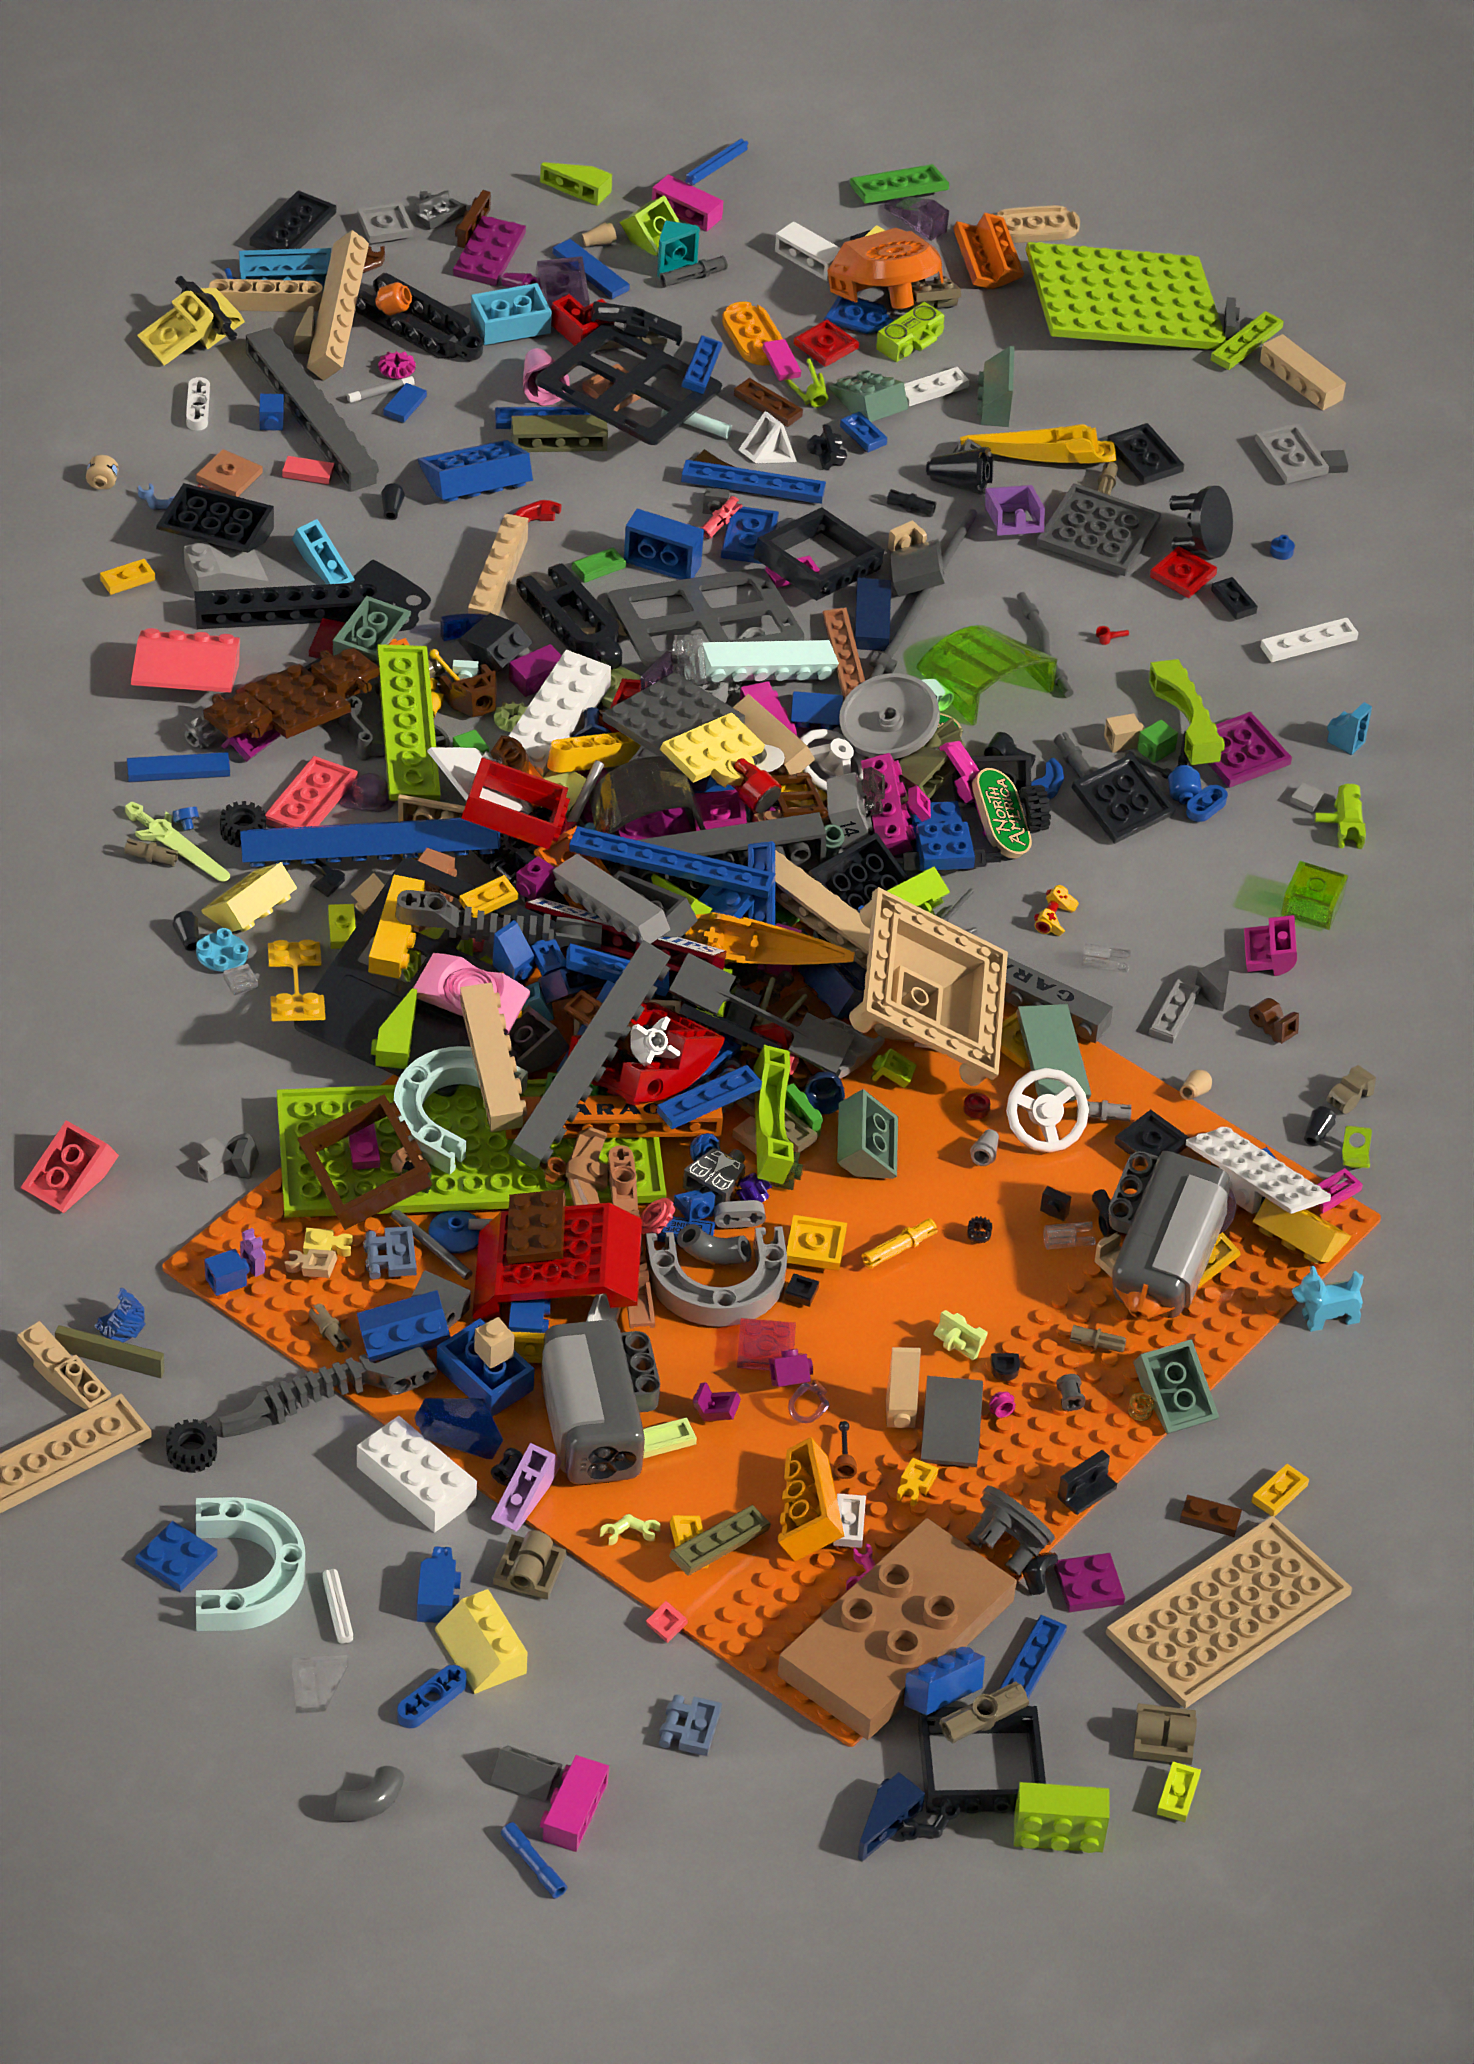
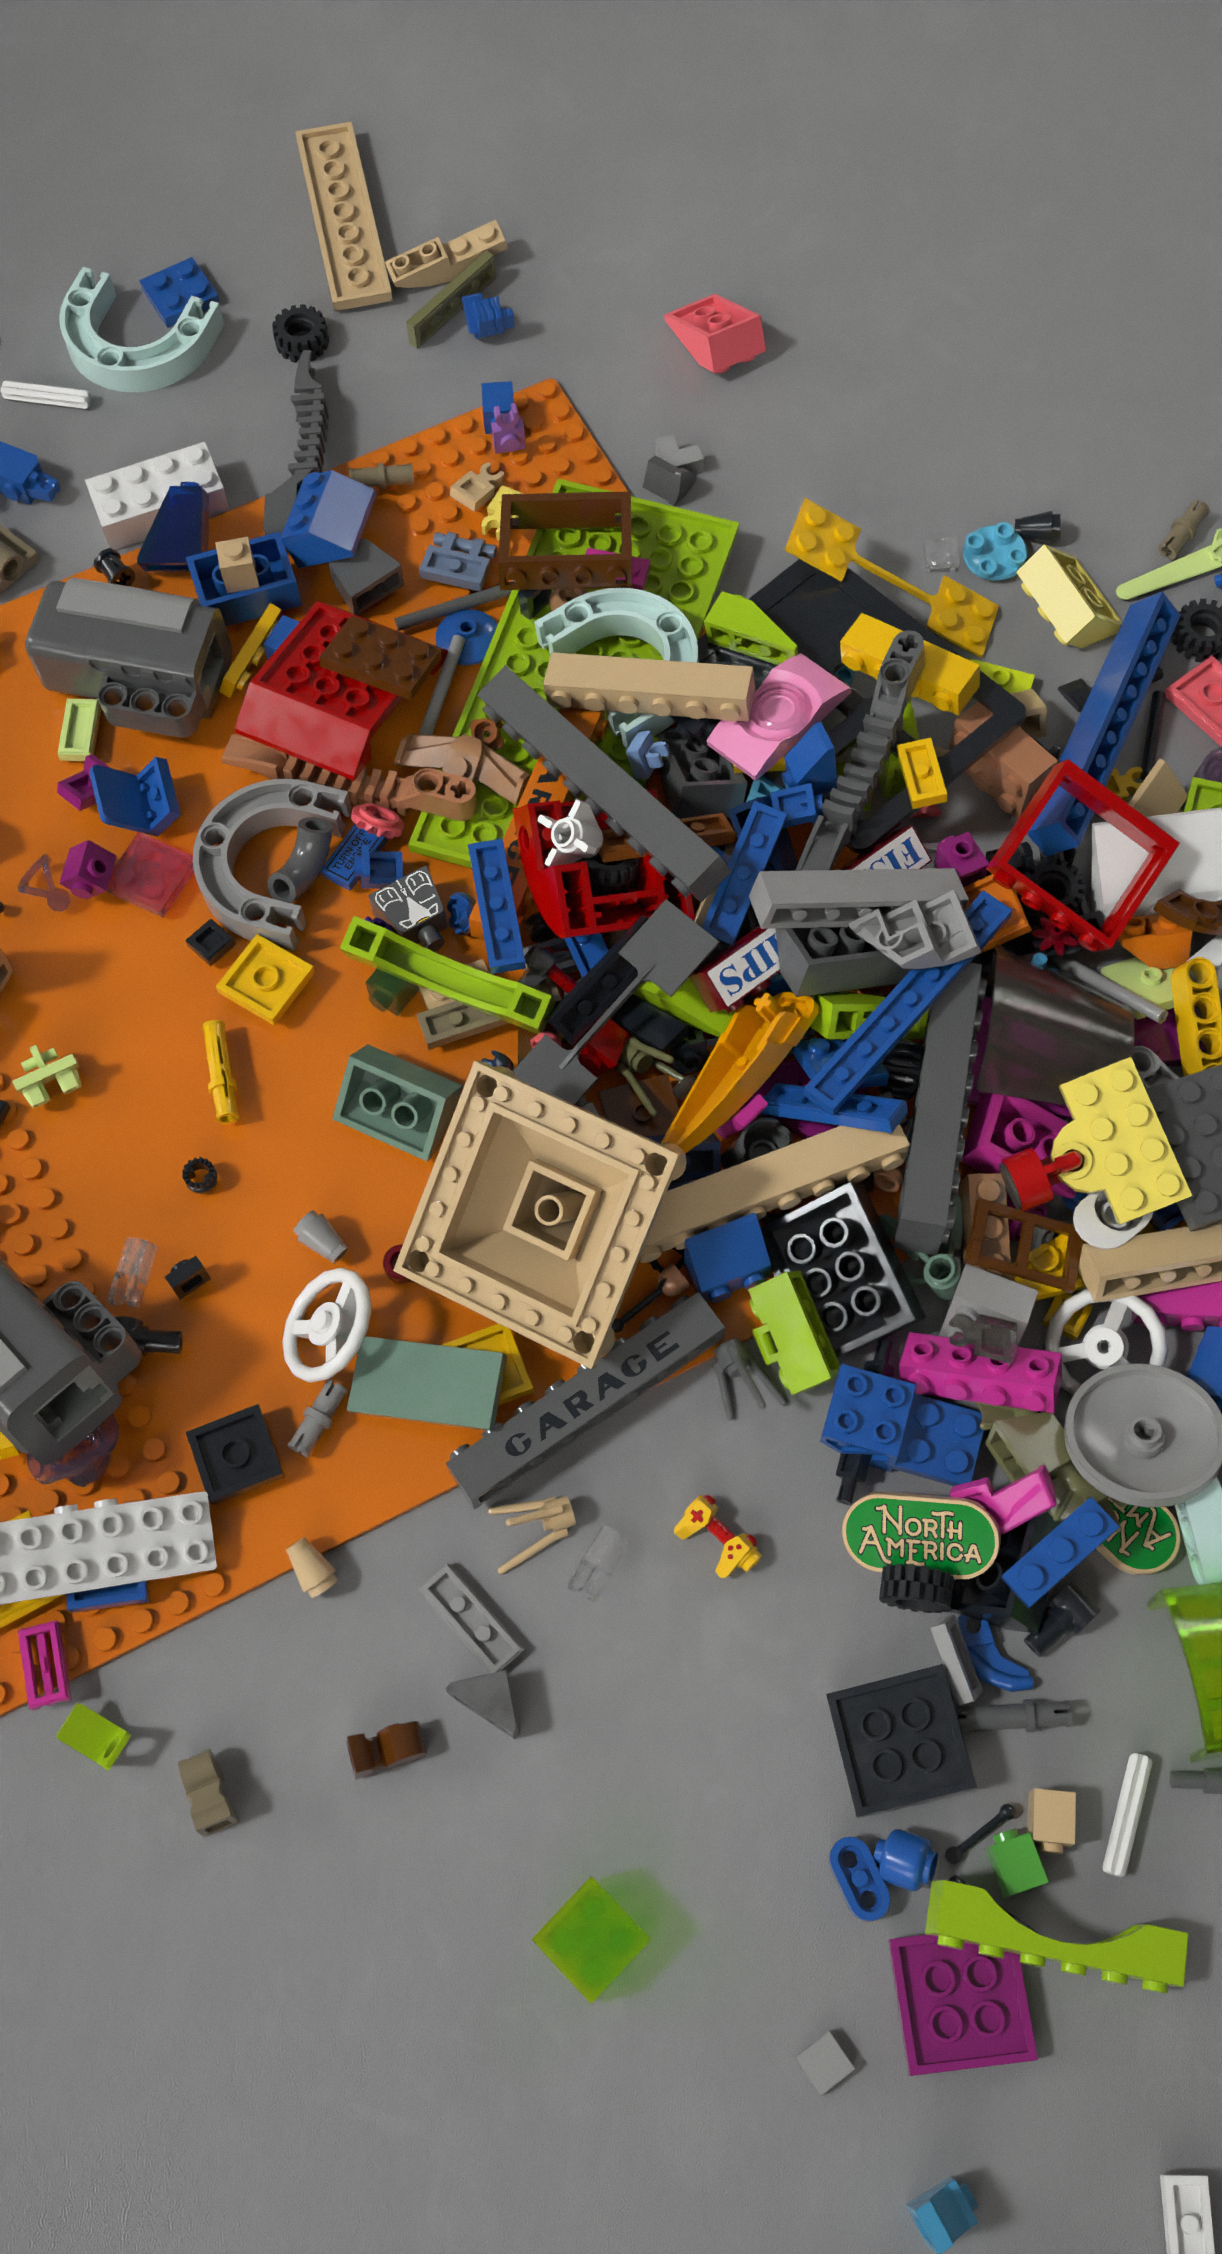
camera: 120 degrees right, 20 degrees up
lavender slope [491,1443,562,1532] -> none
light grey beam [713,1200,766,1228] -> none
bright green plate [785,1083,823,1137] -> none
dark pink plate [907,785,931,822] -> none
dark pink brick [1244,915,1297,976] -> none
black cone [1304,1106,1336,1146] -> none
lime piece [1315,784,1366,849] -> none
none -> blue bracket [89,757,181,837]
none -> tan plant [488,1496,576,1574]
none -> light blue tile [626,731,670,780]
none -> light grey slope [848,889,982,969]
none -> light grey tile [930,1614,983,1706]
none -> blue plate [1001,1497,1119,1609]
none -> white axle [1102,1753,1153,1877]

